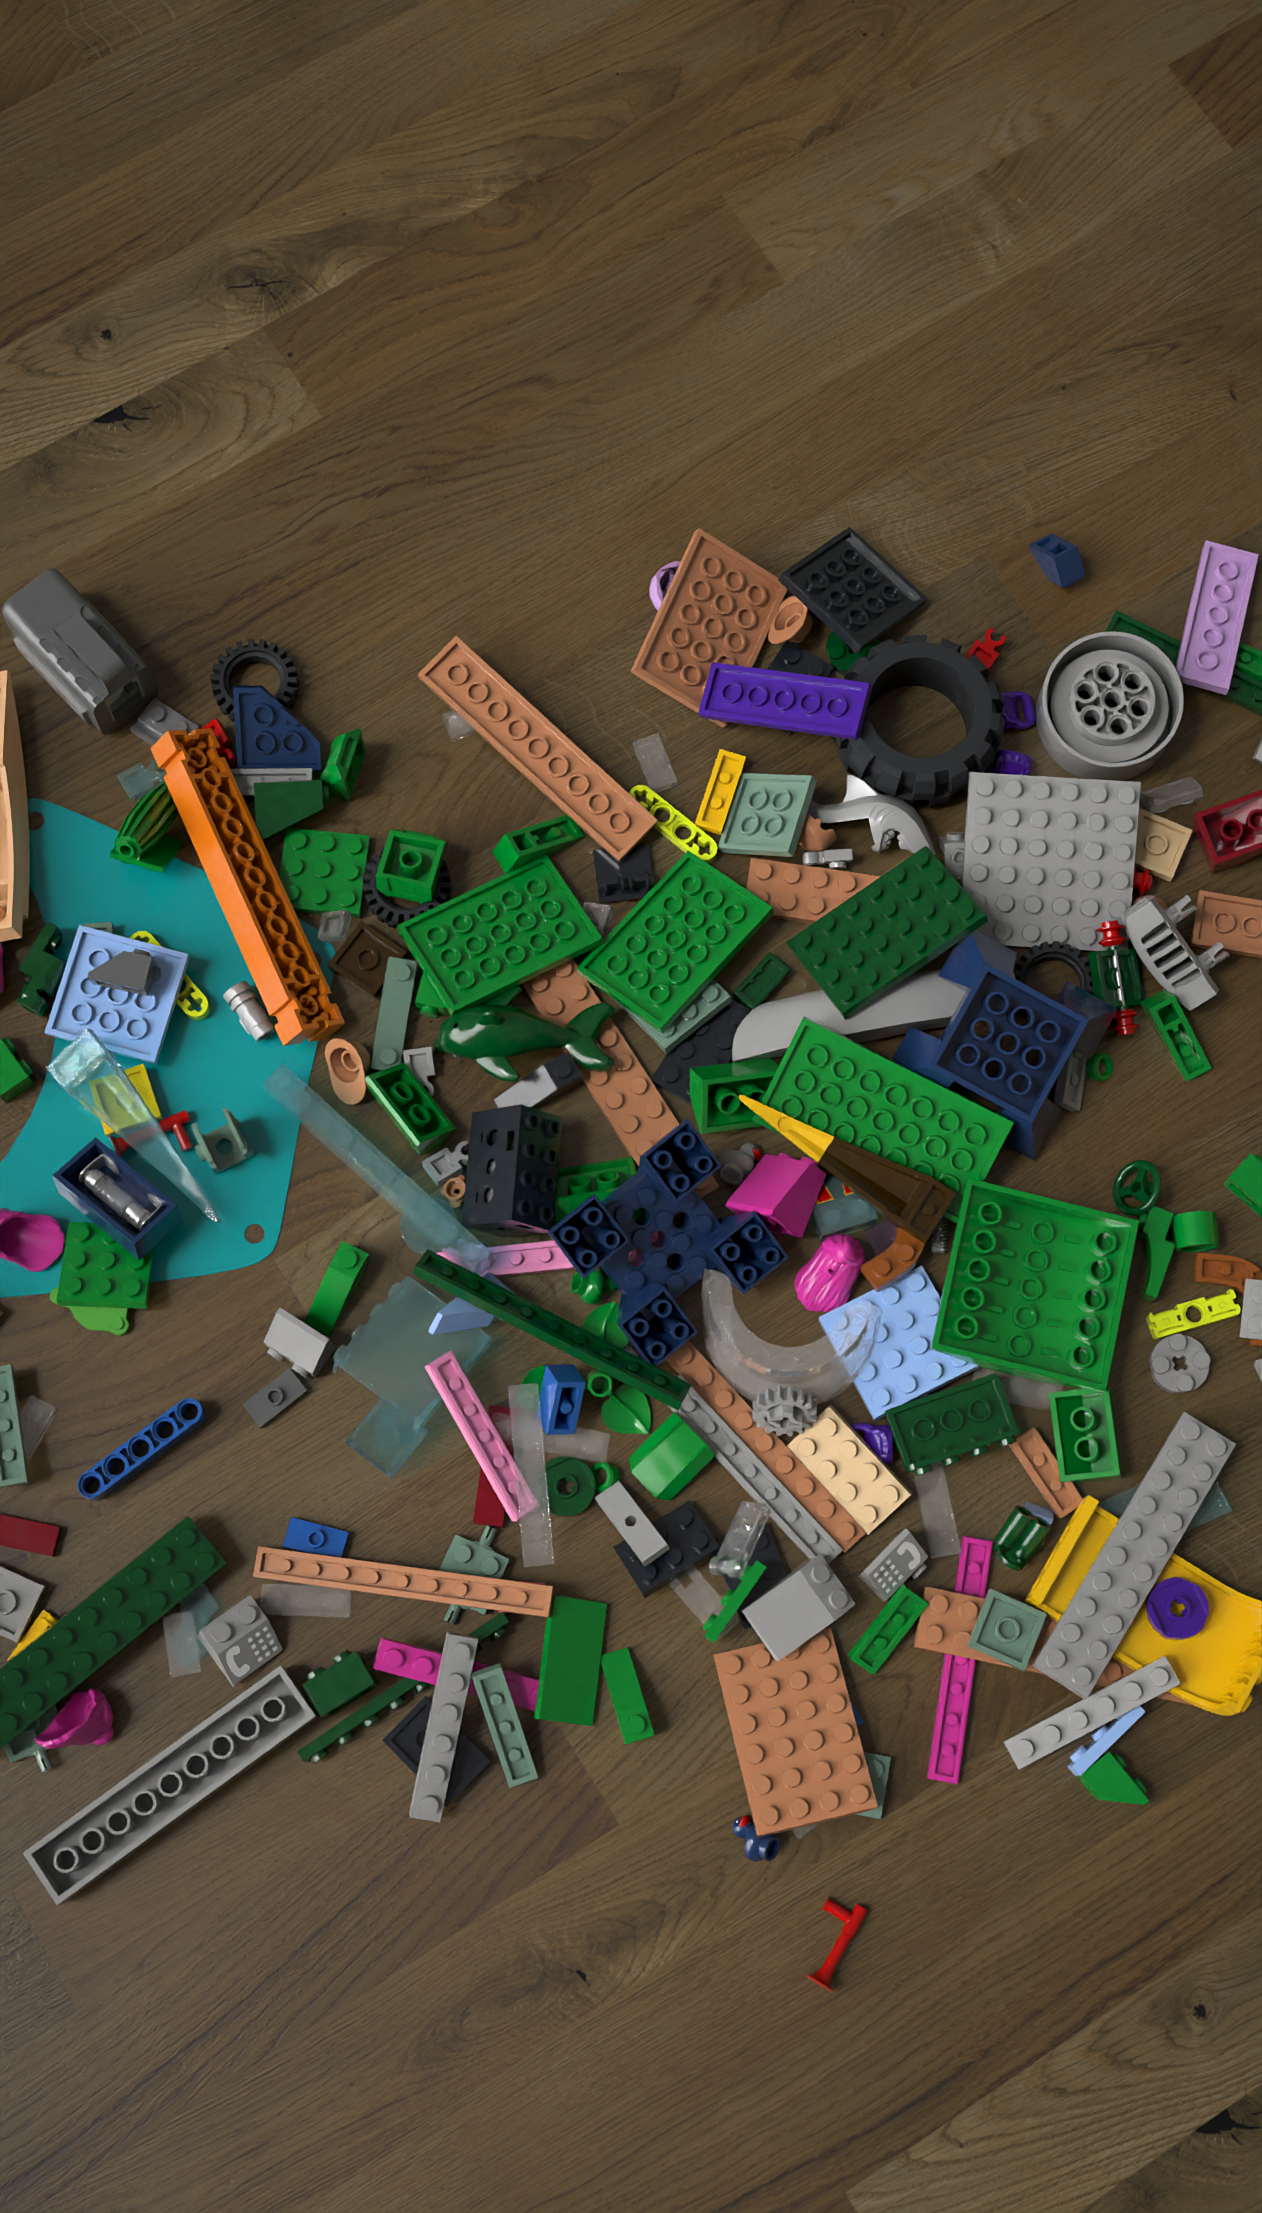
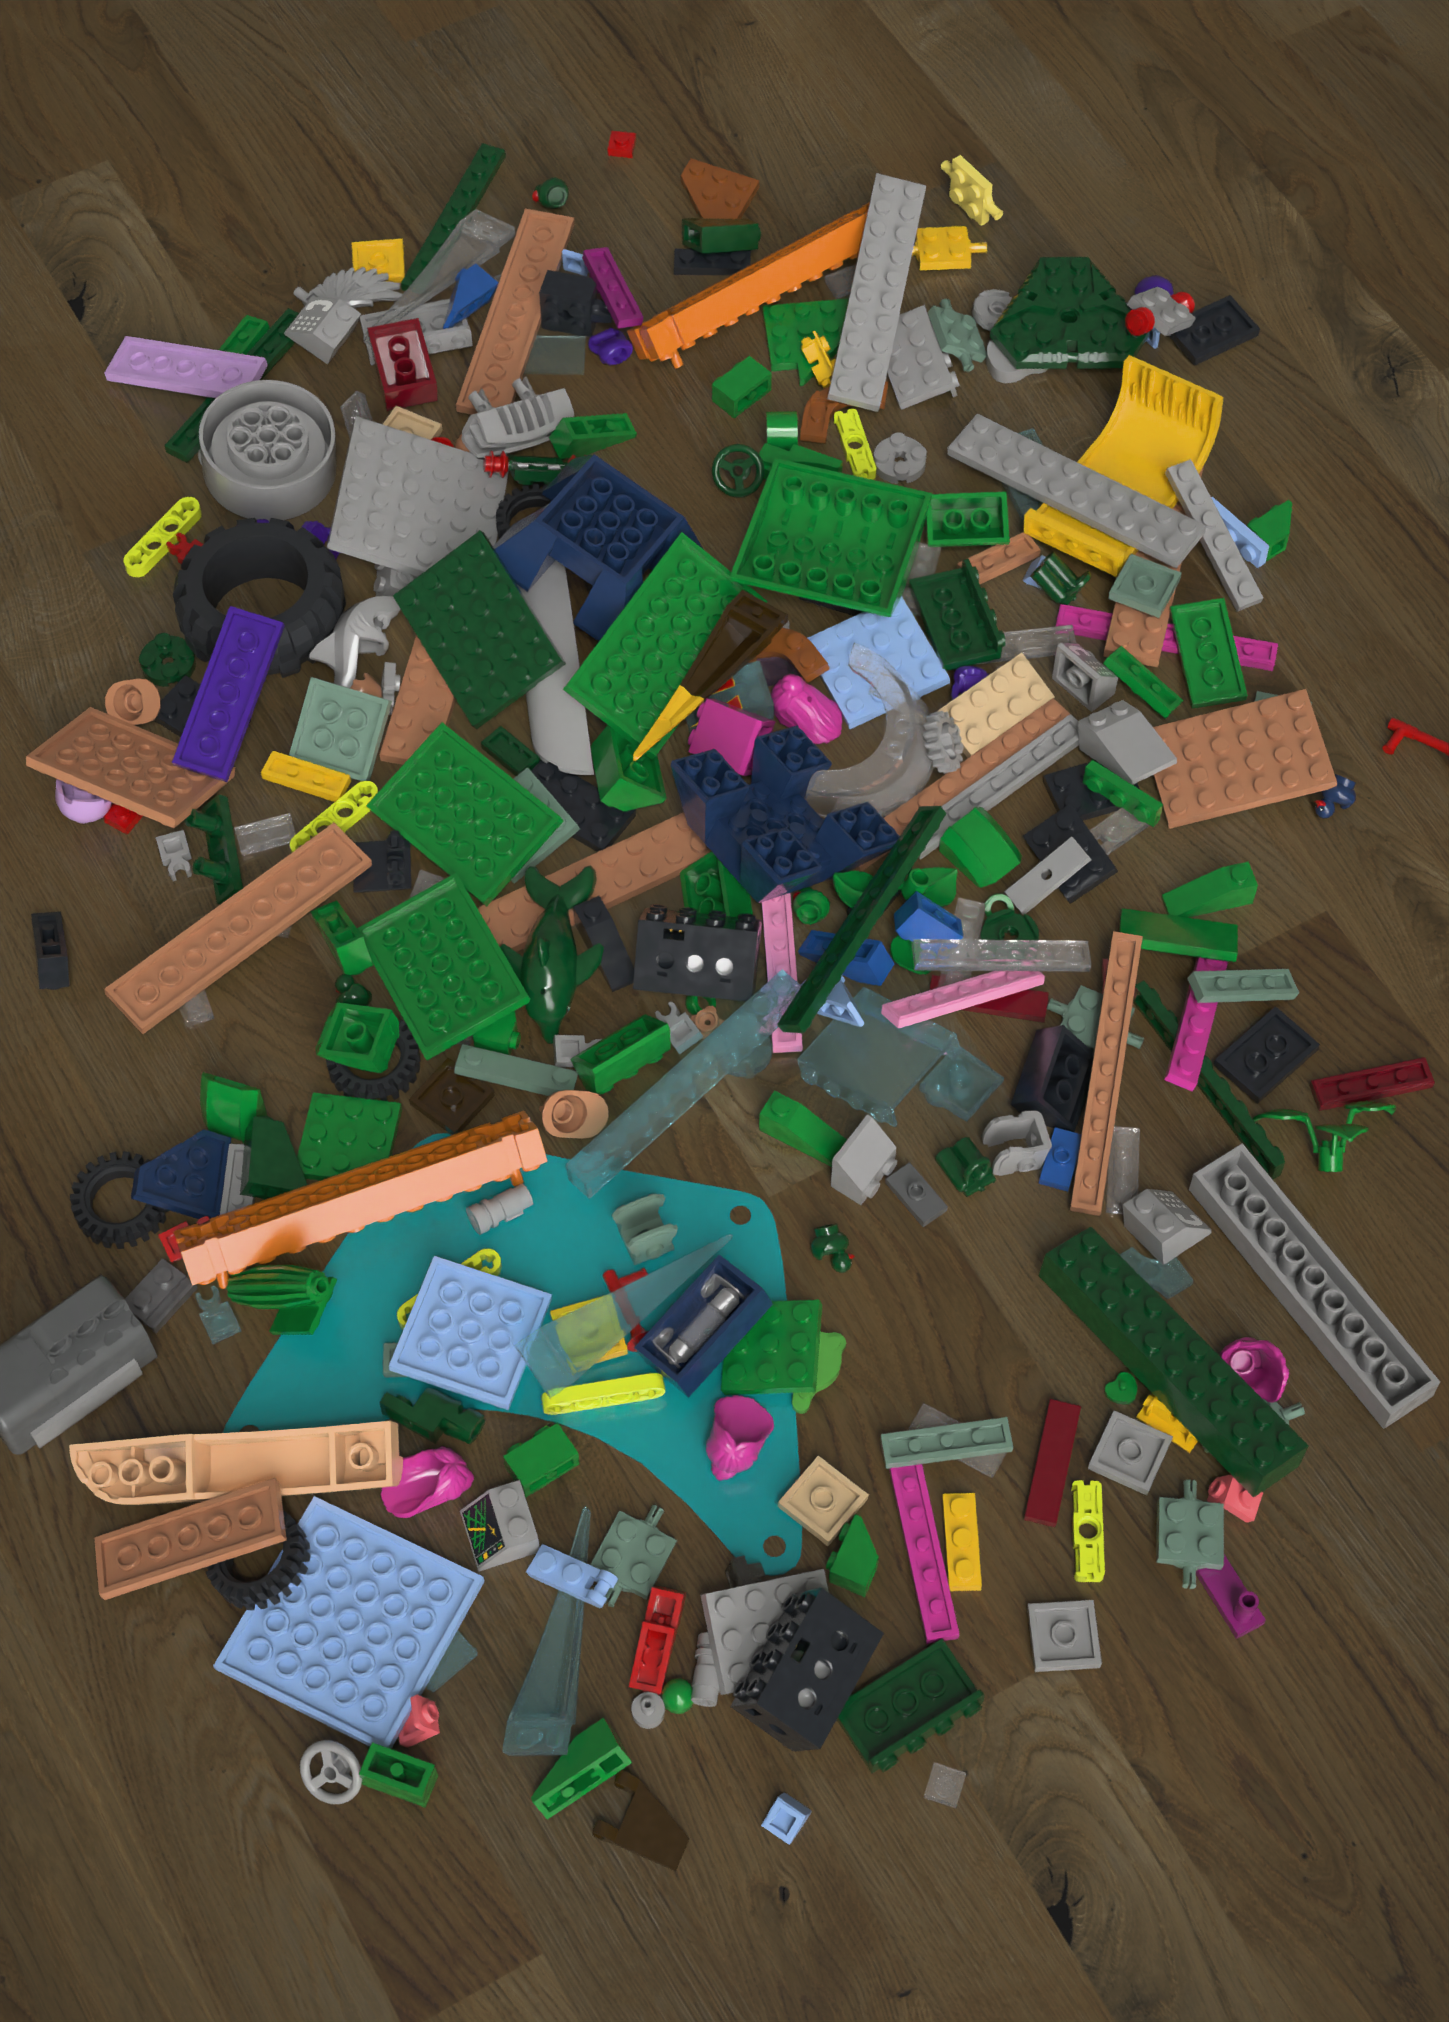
camera: 85 degrees left, 15 degrees down
blue beam [77,1398,206,1501] -> none
dark grey slope [87,949,157,996] -> none
clear plate [162,1611,202,1678] -> none
dark green brick [302,1650,380,1718] -> none
clear plate [318,910,352,943] -> none
light grey plate [409,1632,478,1822] -> none
clear plate [709,1501,771,1578] -> none
black plate [778,527,928,654] -> none
dark blue slope [1028,533,1086,588] -> none
dark purple plate [1146,1577,1209,1640] -> none
none -> black slope [31,911,70,990]
none -> neon yellow beam [123,497,202,577]
none -> light grey plate [156,830,192,881]
none -> dark green plate [185,794,243,905]
none -> dark green animal [335,974,372,1006]
none -> neon yellow beam [541,1373,666,1415]
none -> blue slope [798,930,895,986]
none -> dark green animal [810,1224,855,1273]
none -> dark green piece [935,1137,996,1197]
none -> light grey piece [982,1111,1052,1176]
none -> black slope [1010,1025,1094,1133]
none -> green piece [1104,1372,1137,1405]
none -> green tile [1169,598,1248,709]
none -> green plant [1252,1101,1396,1172]
none -> dark red tile [1309,1057,1435,1111]

